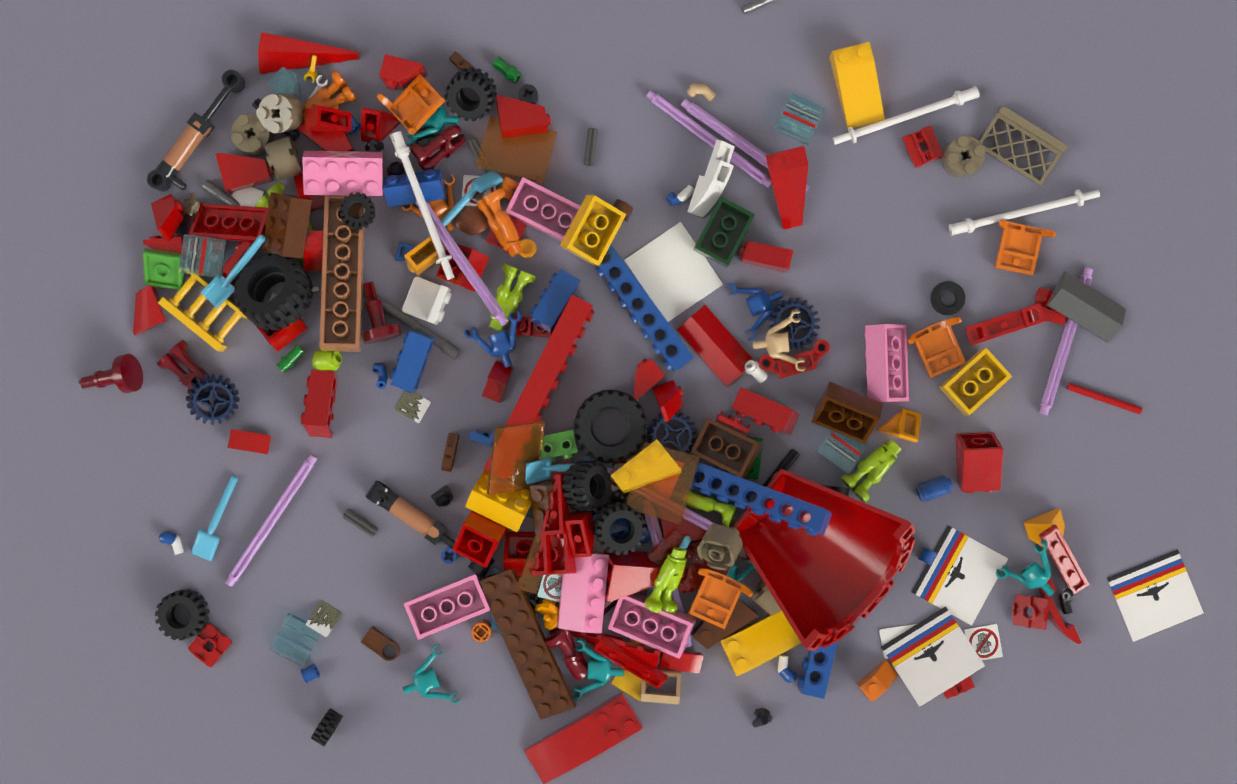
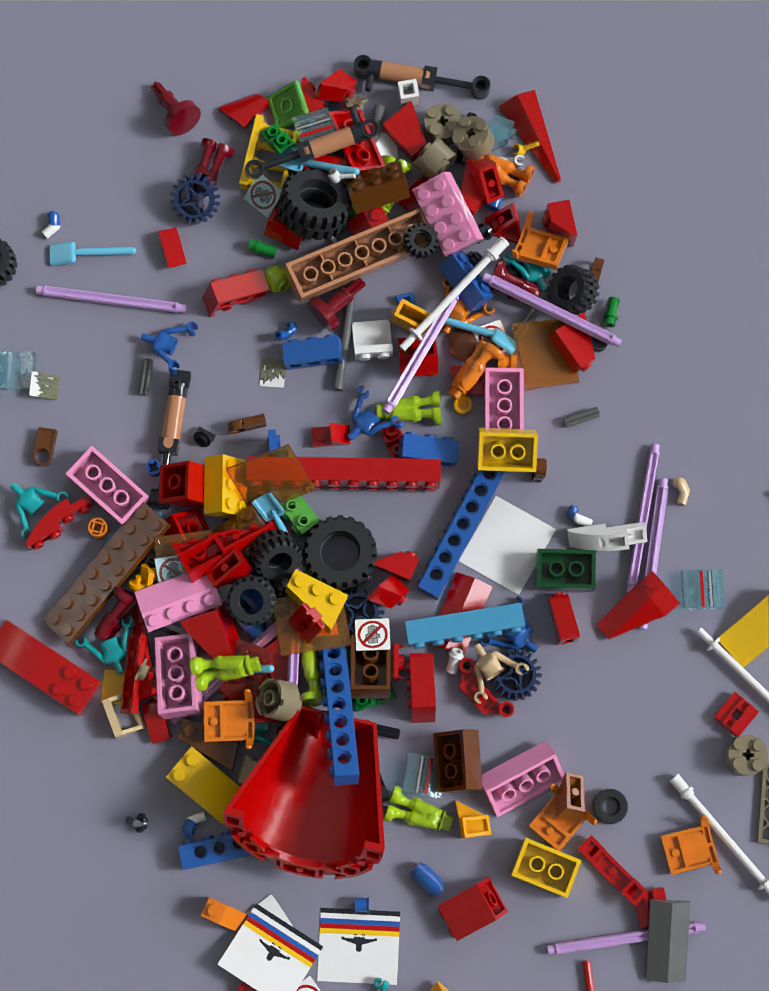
camera: 55 degrees right, 10 degrees down
none -> red slope [26,495,93,550]
none -> dark tan plate [134,658,150,681]
none -> blue piece [141,321,198,375]
none -> clear light blue sticker [244,175,282,218]
none -> black piece [245,108,380,180]
none -> green slope [260,124,295,154]
none -> red piece [289,602,325,644]
none -> white hand [328,168,356,183]
none -> sticker [355,618,391,651]
none -> white brick [397,79,419,107]
none -> dark azure brick [405,603,525,649]
none -> lavender piece [482,273,622,348]
none -> dark orange slope [556,772,585,821]

